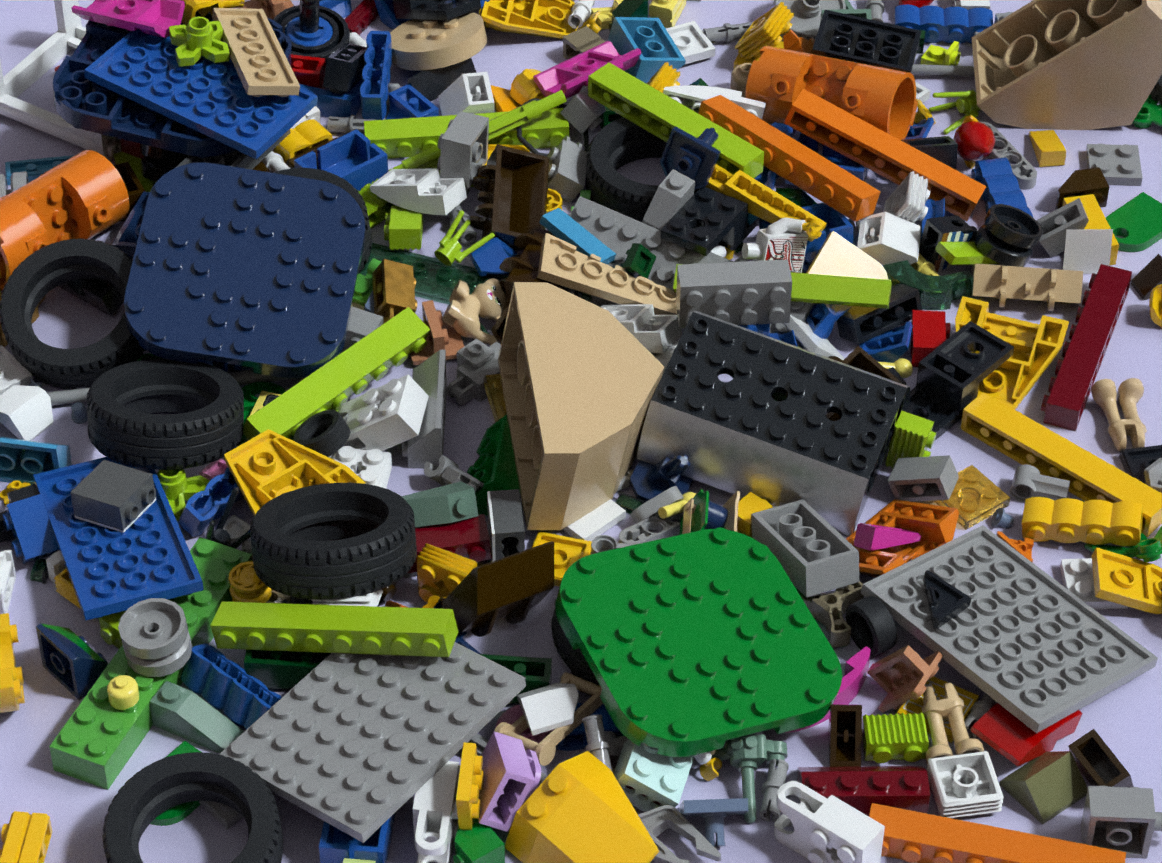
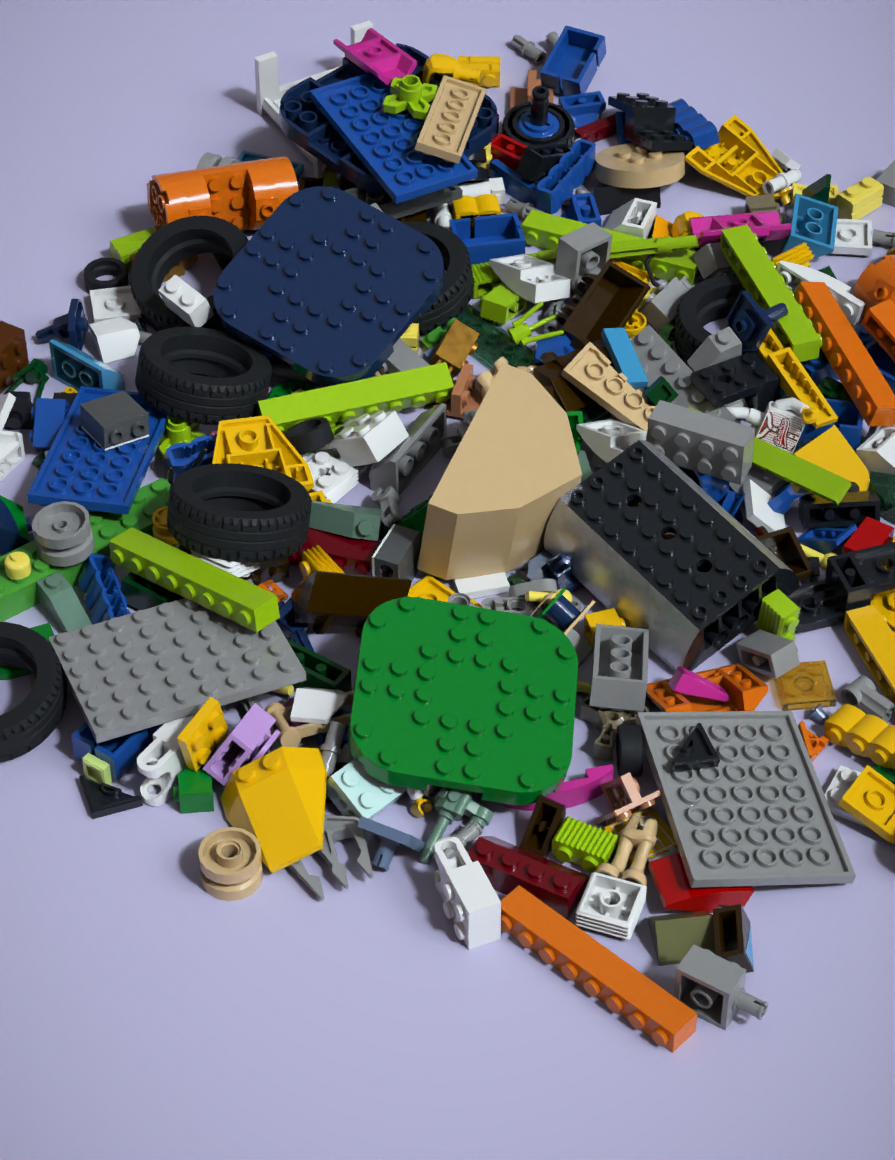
camera: 30 degrees right, 0 degrees up
none -> white brick [158,275,214,327]

